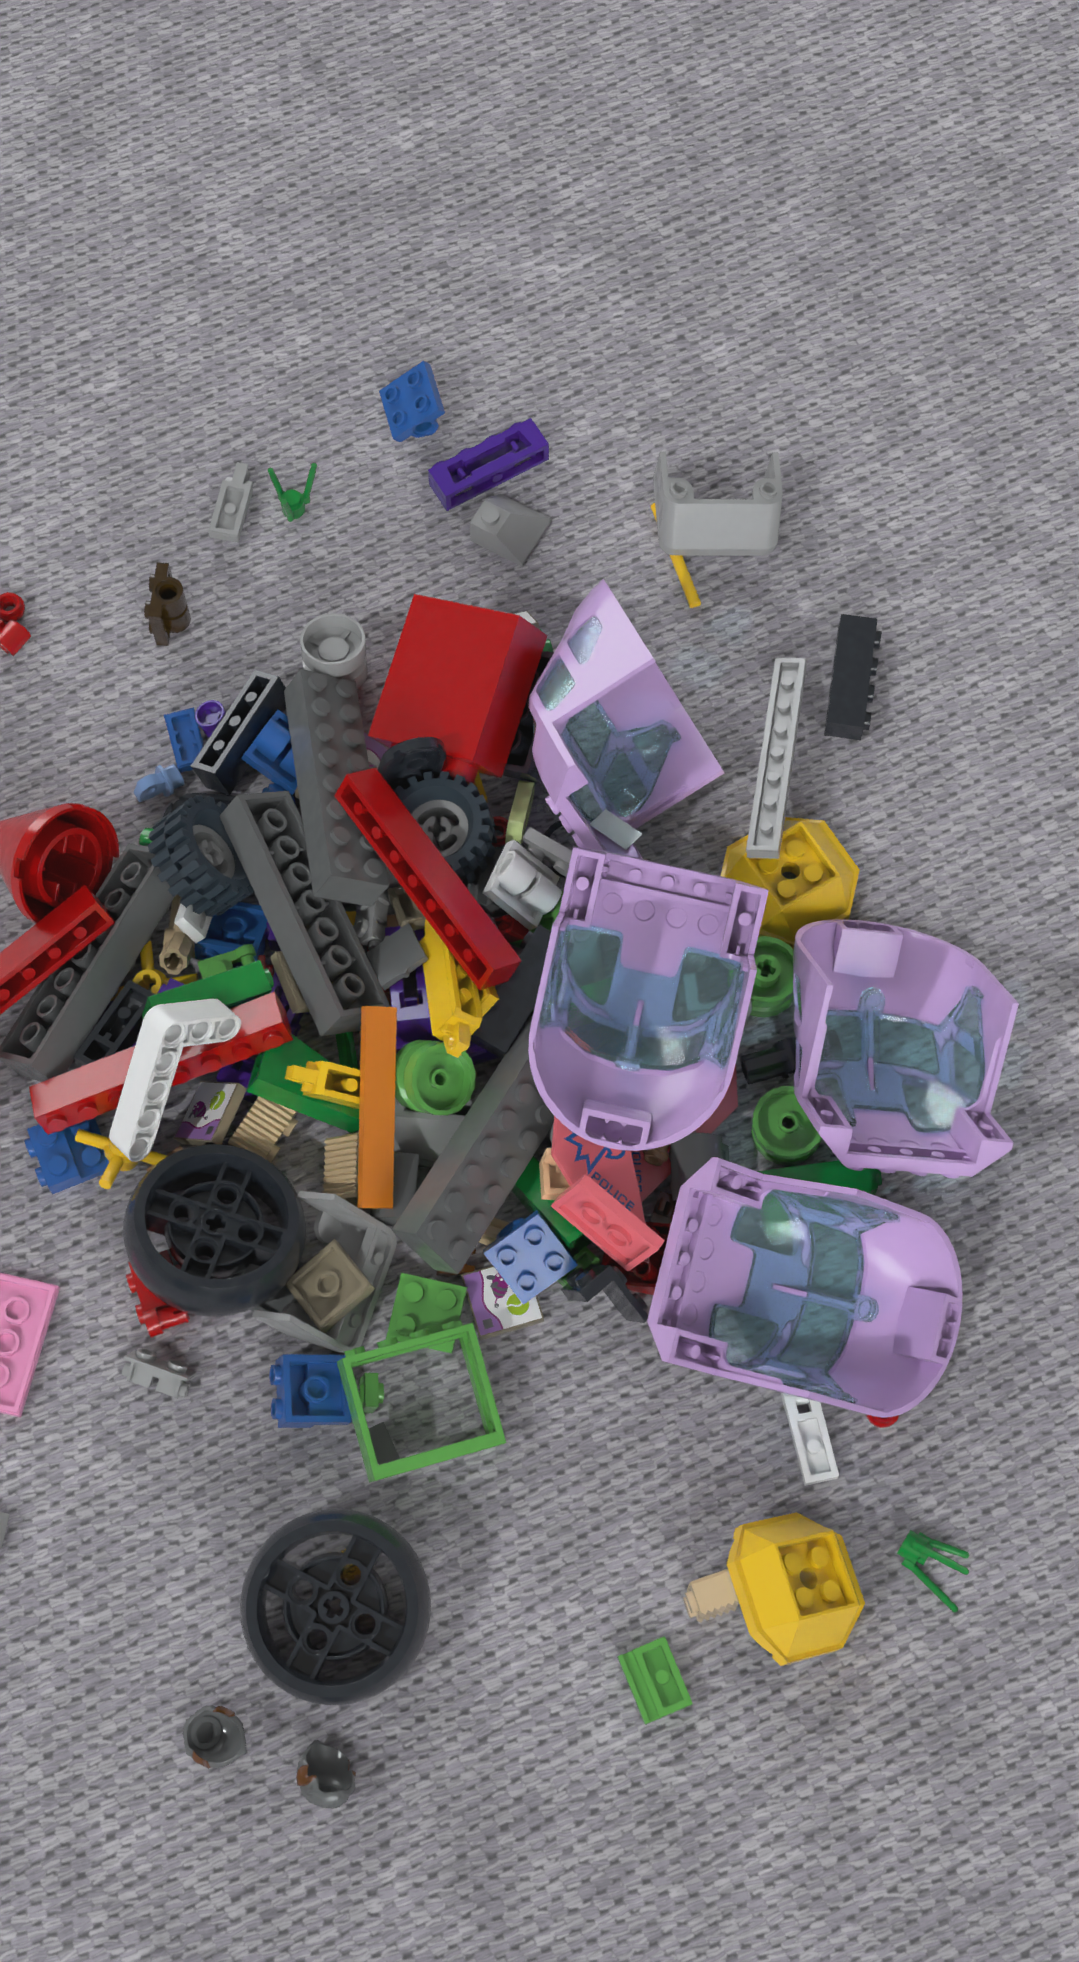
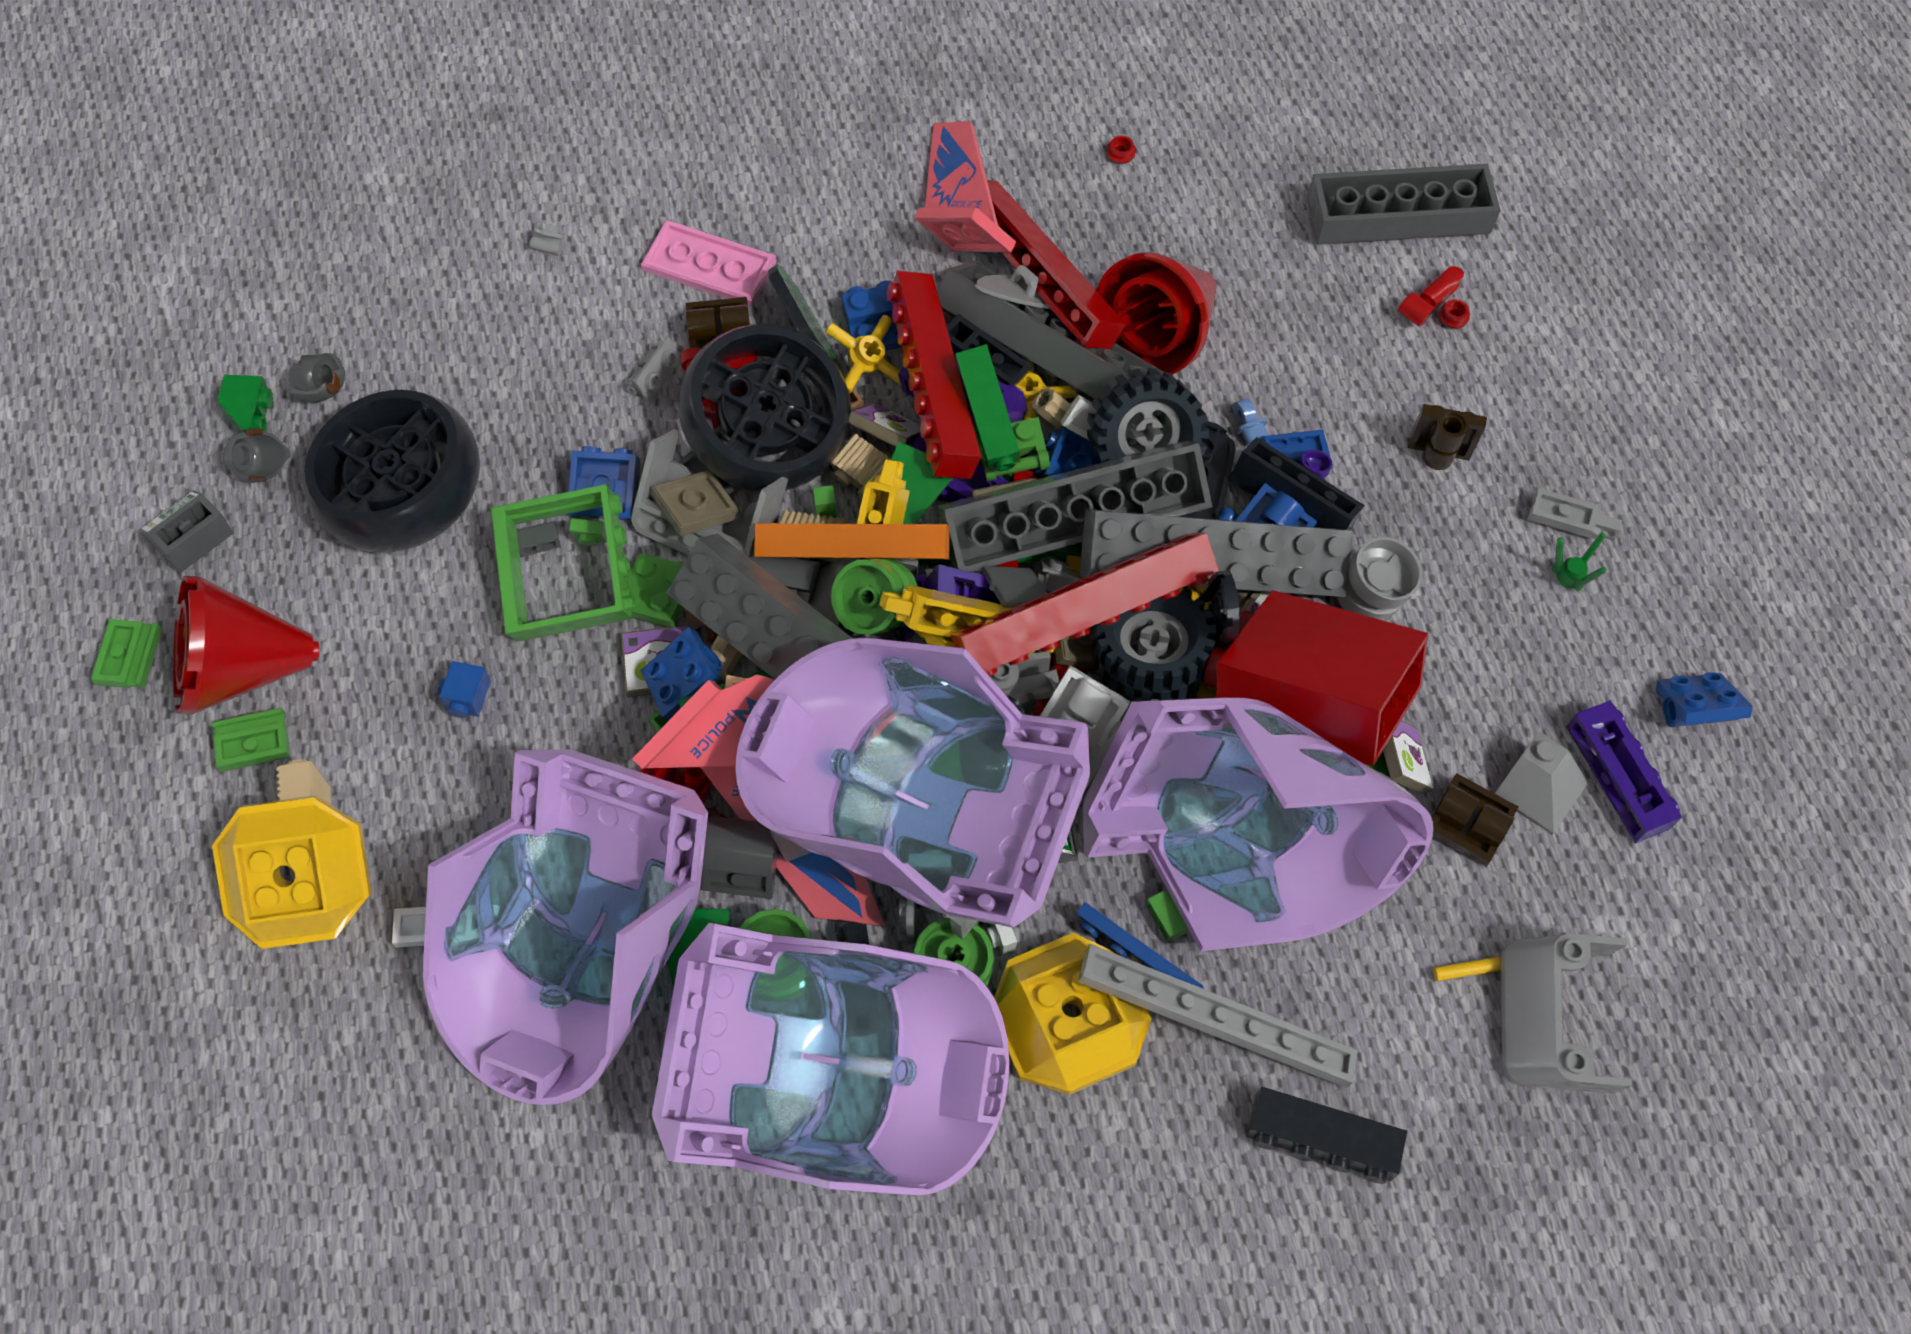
camera: 95 degrees right, 5 degrees down
white beam [109,999,241,1162] -> none
black bracket [561,1264,648,1323] -> none
white sticker [589,809,642,850] -> none
green plant [897,1530,969,1612] -> none
none -> bright green plate [91,619,162,689]
none -> dark grey slope [139,490,234,573]
none -> red cone [173,576,319,714]
none -> green slope [217,374,273,433]
none -> blue brick [438,661,491,718]
none -> dark brown plate [686,297,750,349]
none -> black tile [768,264,837,362]
none -> bright green piece [813,485,837,518]
none -> light grey shield [975,265,1052,310]
none -> blue plate [1076,902,1204,989]
none -> bright green piece [1145,889,1188,943]
none -> dark brown plate [1432,773,1519,867]

